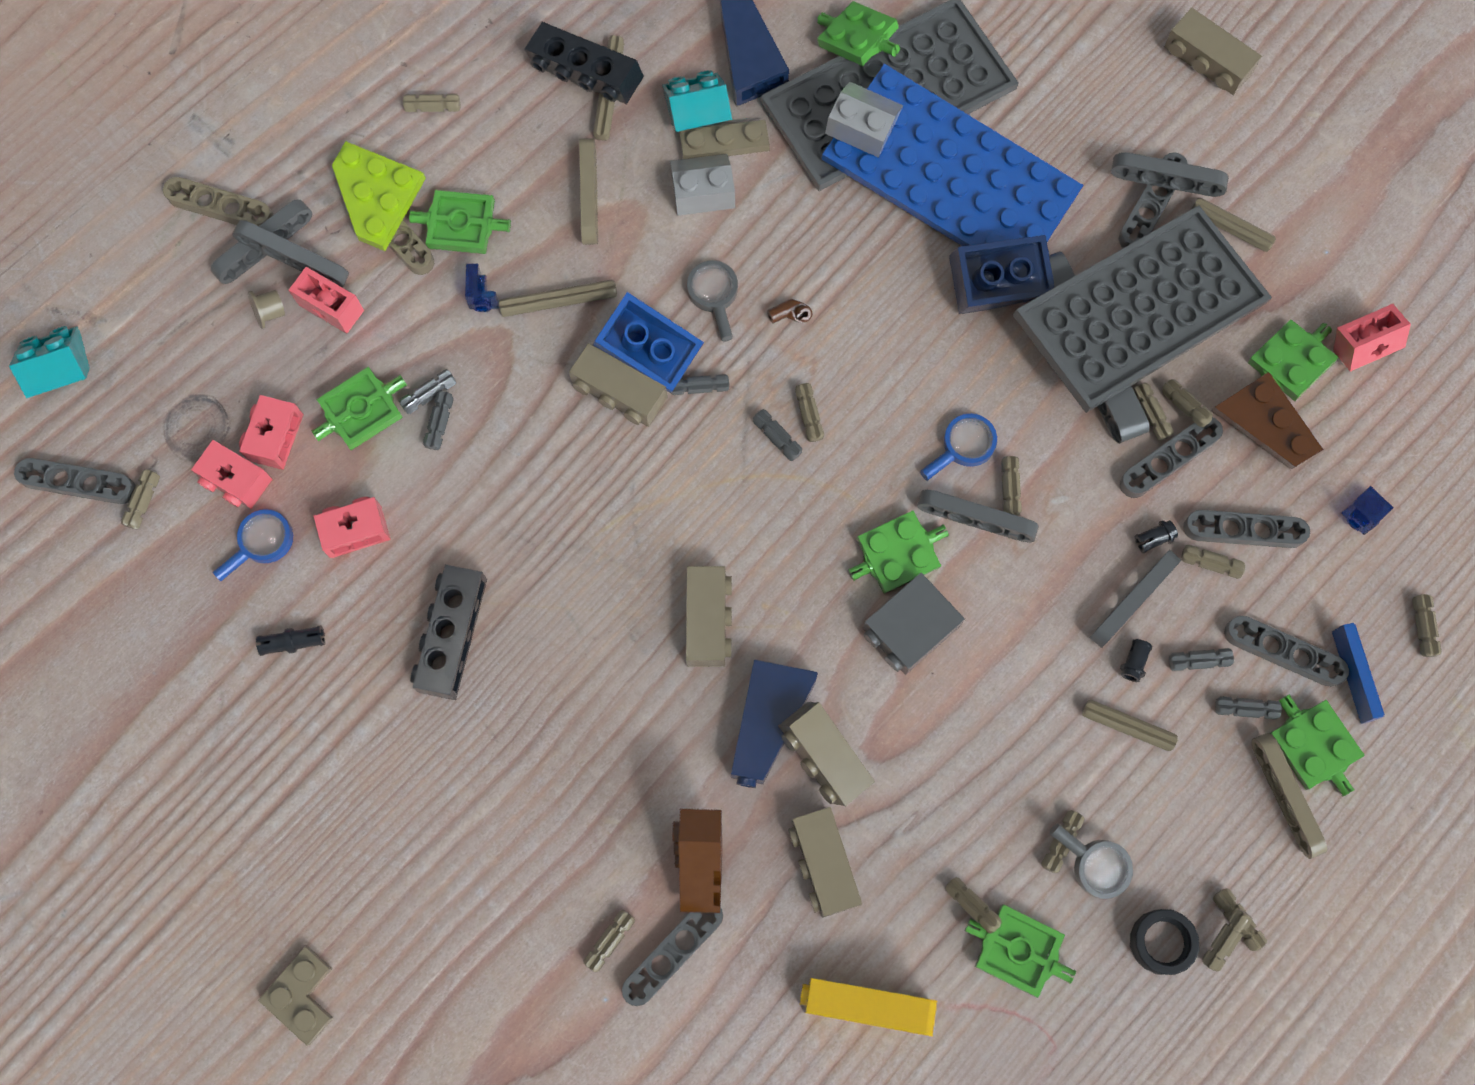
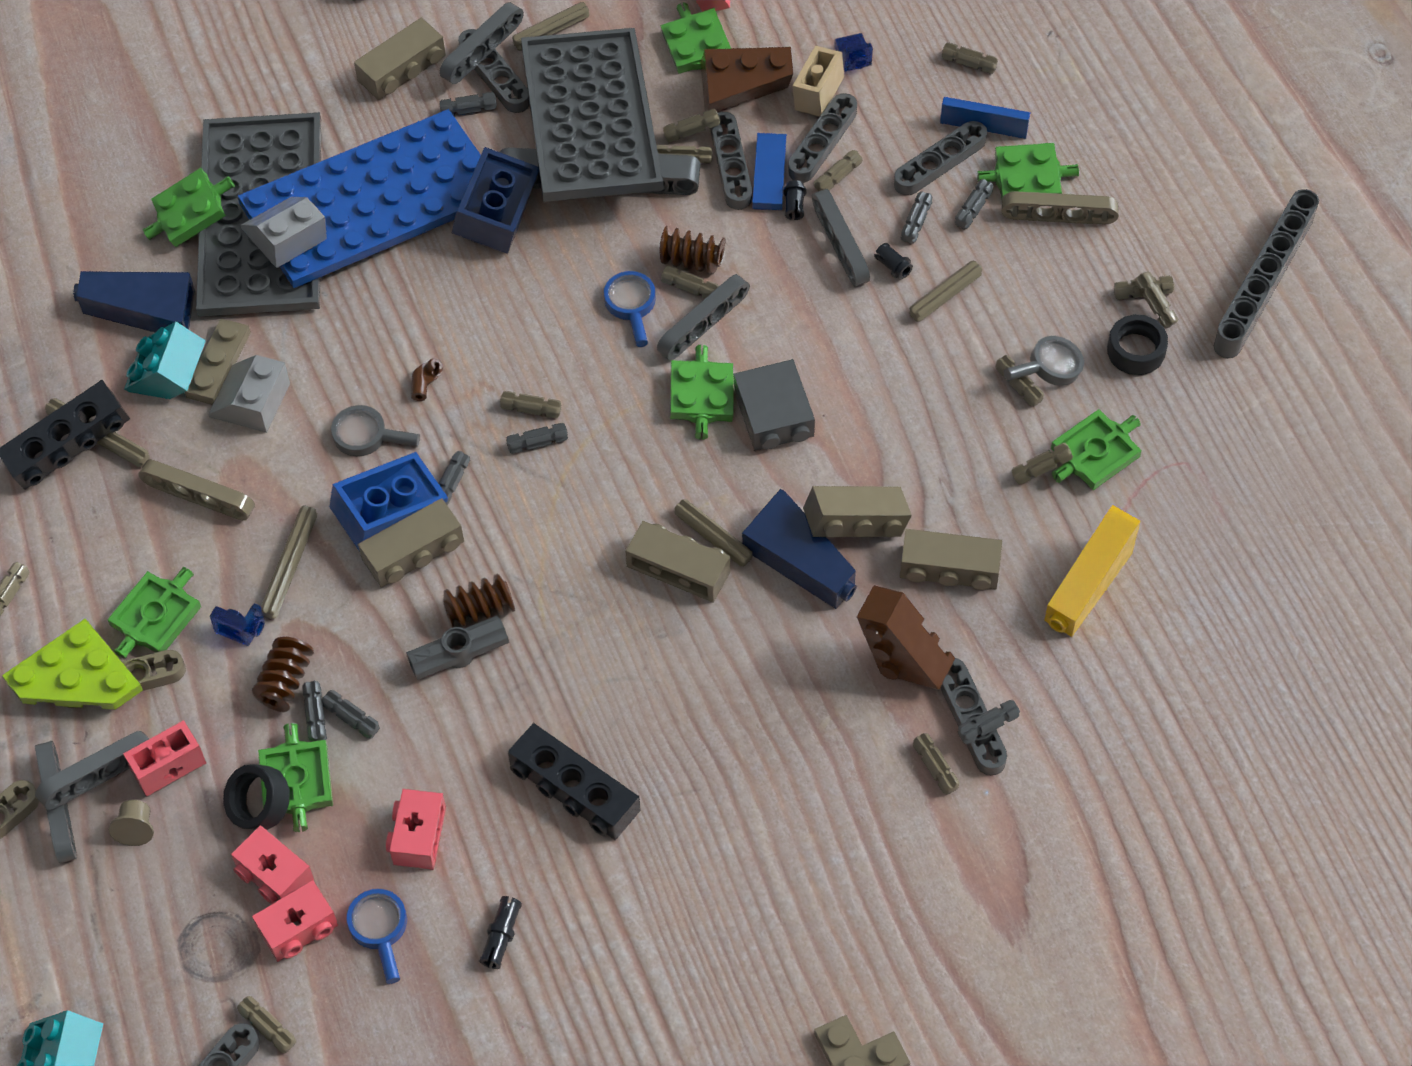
camera: 65 degrees left, 15 degrees down
none -> black tyre [223,764,290,830]
none -> reddish brown piece [252,637,314,712]
none -> dark tan brick [354,17,446,100]
none -> dark grey piece [406,615,509,680]
none -> dark grey axle [439,92,497,116]
none -> reddish brown piece [443,574,515,628]
none -> reddish brown piece [659,226,726,274]
none -> dark tan axle [674,499,752,567]
none -> blue tile [752,133,787,210]
none -> tan brick [792,46,844,116]
none -> dark grey axle [957,700,1020,744]
none -> dark grey beam [1213,189,1319,358]

